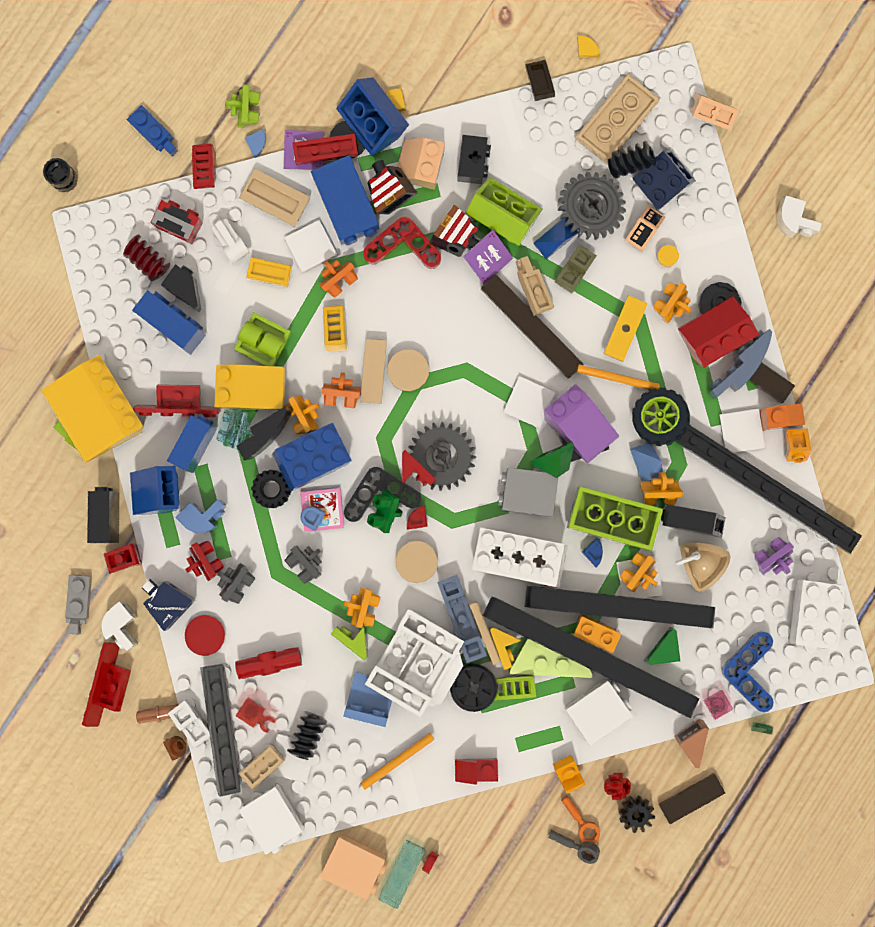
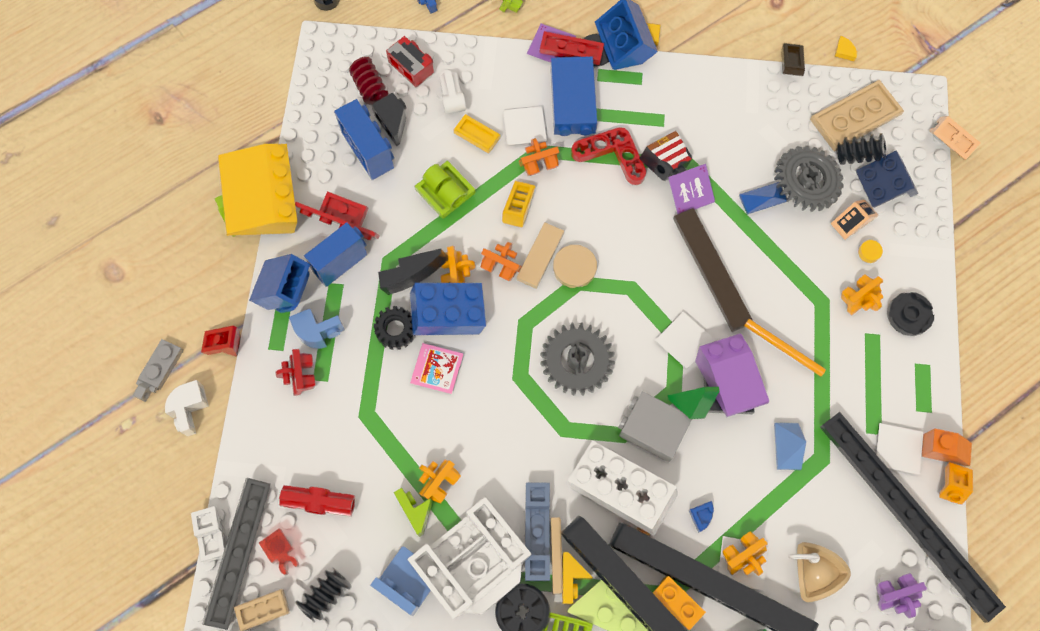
camera: 20 degrees right, 15 degrees down
red bracket [82,642,131,727] -> none
black brick [87,487,119,543] -> none
nougat axle [136,704,178,724] -> none
dark blue torso [142,579,196,631] -> none
dark orange plate [163,736,186,761] -> none
red sticker [185,615,225,656] -> none
red slope [192,144,216,189] -> none
yellow slope [215,364,285,410] -> none
clear light blue hips [216,408,253,450] -> none
dark grey hips [217,563,255,604] -> none
tan piece [239,169,310,227] -> none
medium blue tile [245,129,266,158] -> none
dark grey hips [284,546,322,584] -> none
medium blue tile [300,506,326,532] -> none
black beam [344,467,421,522] -> none
torso [367,160,418,215] -> none
green hips [367,489,403,533] -> none
tan tile [395,541,438,583] -> none
light nougat slope [398,138,445,190] -> none
red slope [402,450,437,486] -> none
red tile [407,506,428,530] -> none
black brick [457,135,491,184] -> none
lime slope [465,177,543,246] -> none
tan hinge [516,256,554,316] -> none
olive slope [555,244,597,293] -> none
lime brick [566,486,663,551] -> none
yellow tile [603,295,648,362] -> none
black wheel [632,388,690,446] -> none
light orange hips [640,472,683,506] -> none
black slope [661,504,726,538] -> none
red slope [678,296,759,368] -> none
sand blue slope [708,329,772,399] -> none
dark brown tile [748,362,795,403] -> none
white brick [776,196,822,238] -> none

